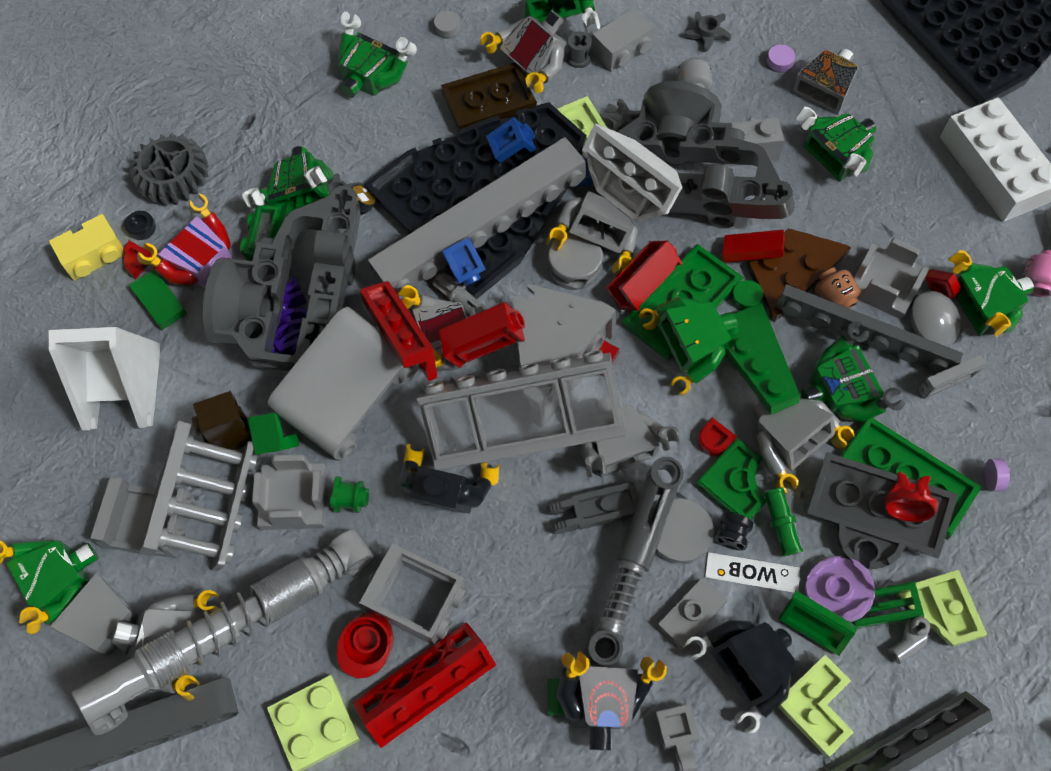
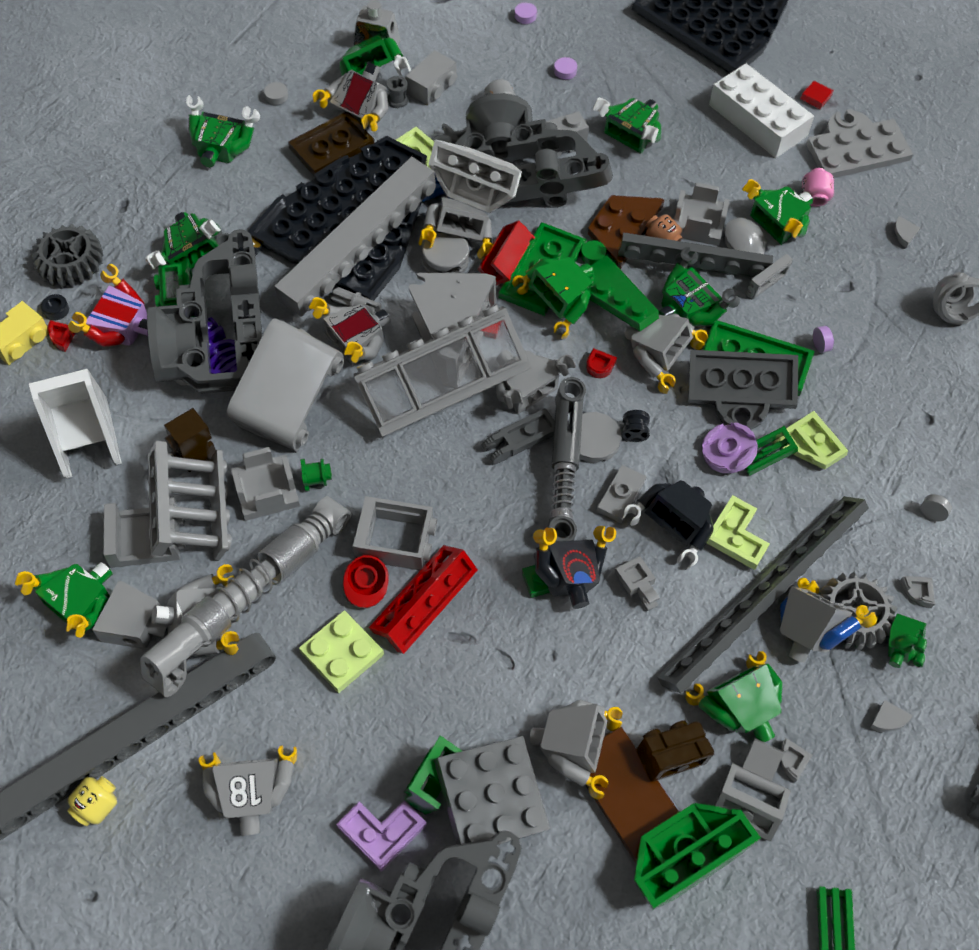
camera: 20 degrees left, 5 degrees down
green tile [129,269,187,330] -> none
green panel [248,412,299,455] -> none
red fence [359,281,438,381] -> none
black torso [398,444,500,514] -> none
red window [439,302,525,368] -> none
blue bracket [441,237,486,286] -> none
blue bracket [486,117,536,162] -> none
dark grey animal [685,12,731,52] -> none
green tile [695,438,766,520] -> none
white sticker [705,552,800,593] -> none
red tile [722,229,785,262] -> none
green pin [763,488,803,557] -> none
green tile [778,590,857,656] -> none
torso [792,49,858,115] -> none
red piece [883,472,938,522] -> none
light grey arm [888,617,930,664] -> none
red tile [925,269,961,300] -> none

